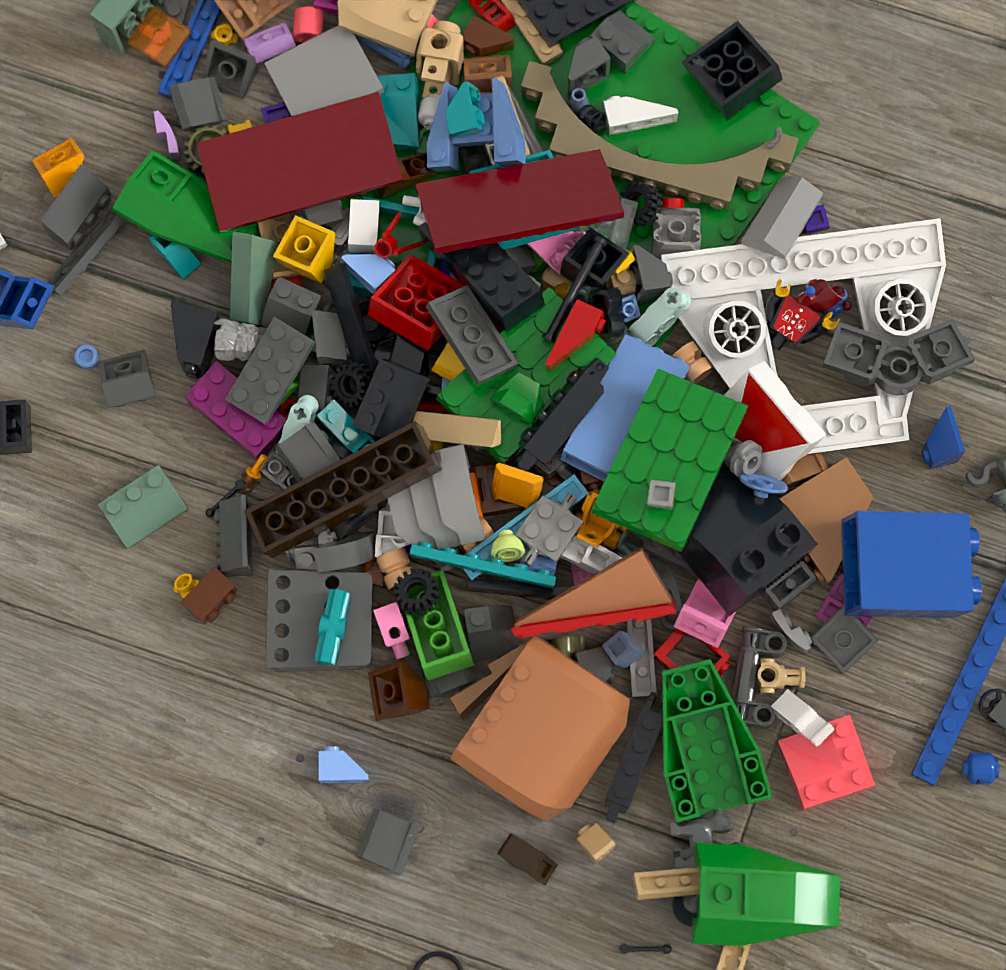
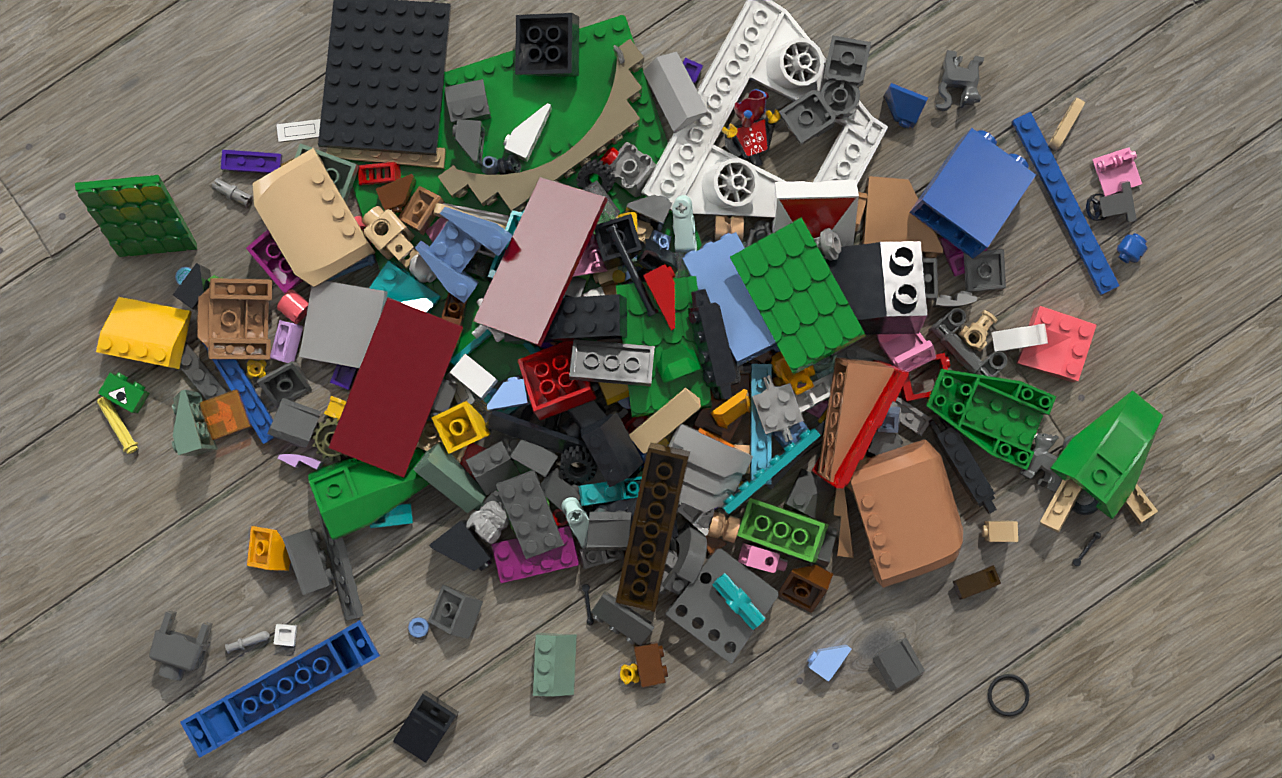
camera: 60 degrees left, 10 degrees up
piece [241,454,268,495] -> none
red plant [374,212,424,258] -> none
black tyre [393,568,440,617] -> none
teal slope [445,81,485,138] -> none
yellowish green brick [491,530,525,562] -> none
light grey tile [647,480,676,509] -> none
medium blue dish [739,473,788,498] -> none

